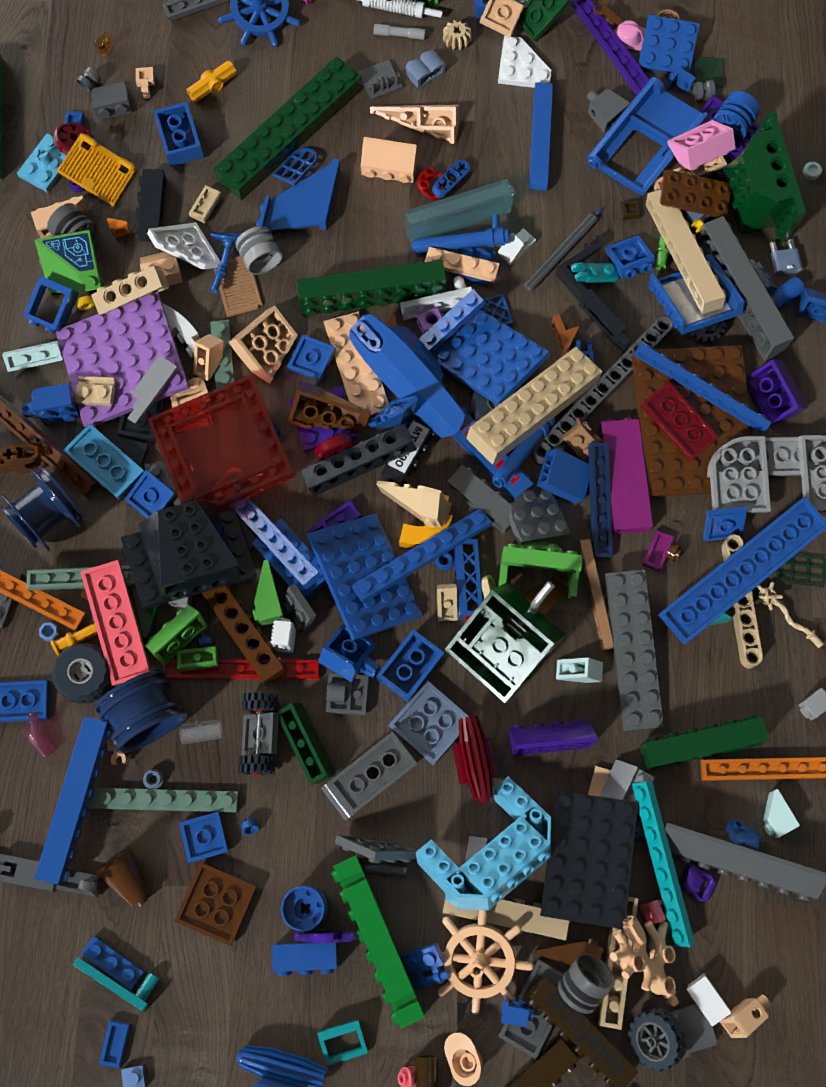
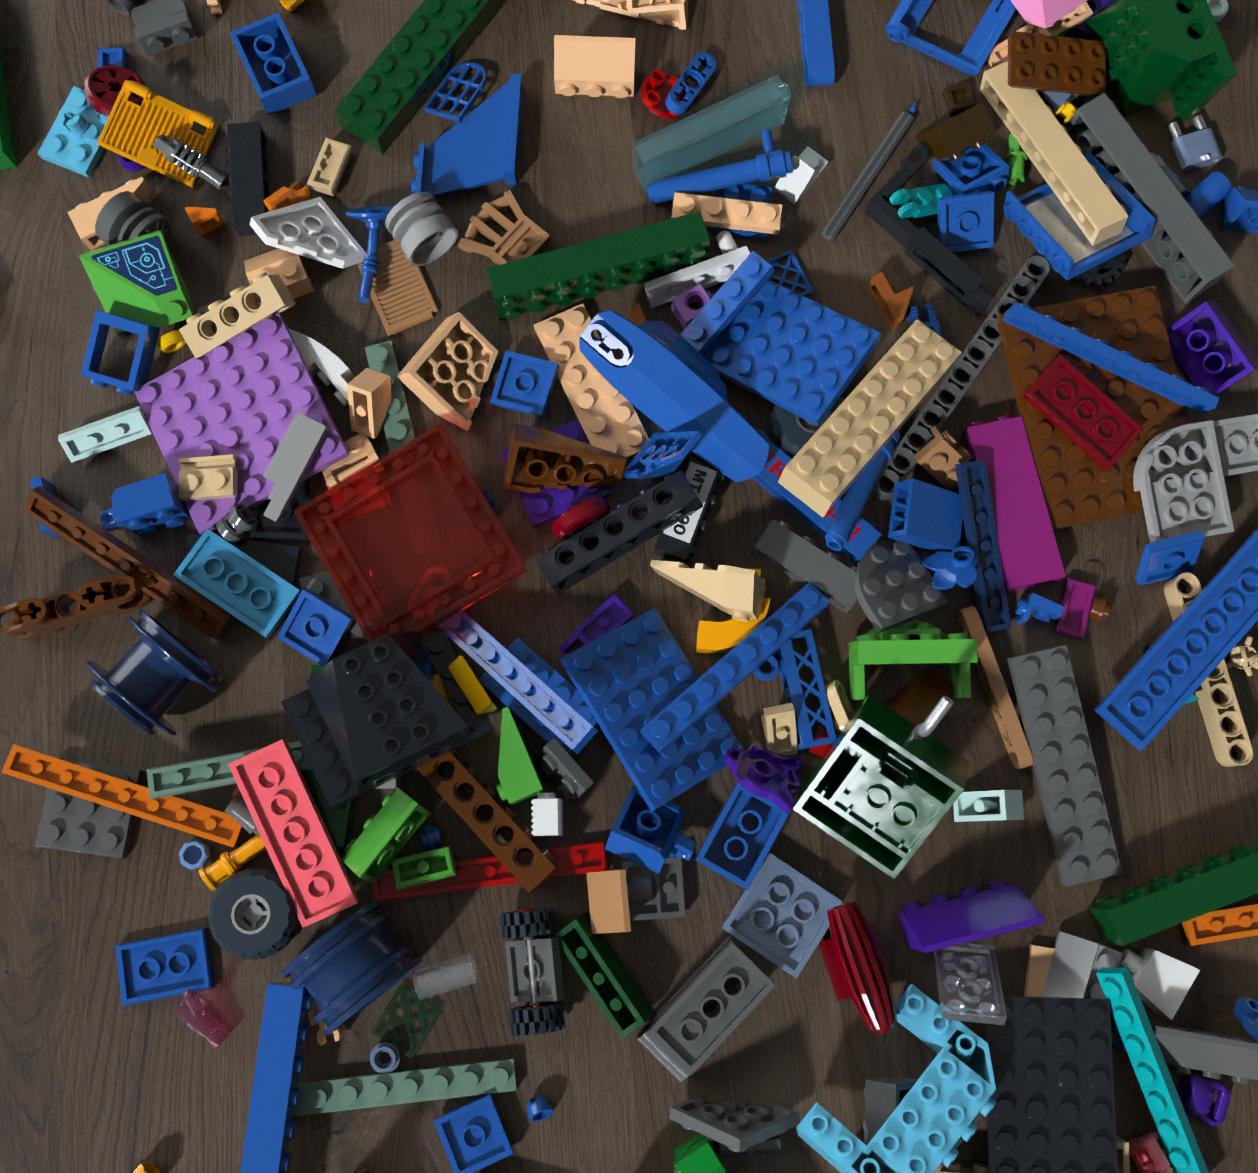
camera: 10 degrees left, 5 degrees up
none -> dark grey hinge [153,134,228,190]
none -> dark grey wheel [216,503,257,543]
none -> dark grey cone [224,796,260,836]
none -> orange plate [263,181,311,212]
none -> clear green window [371,984,442,1059]
none -> yellow slope [448,656,497,715]
none -> medium nougat plate [458,190,551,265]
none -> medium nougat slope [586,869,631,934]
none -> dark purple tile [724,746,803,813]
none -> dark brown slope [915,102,995,162]
none -> blue plate [923,546,978,590]
none -> clear plate [933,943,1007,1025]
none -> blue plate [938,191,994,253]
none -> blue bracket [1015,593,1065,624]
none -> white torso [1120,948,1200,1020]

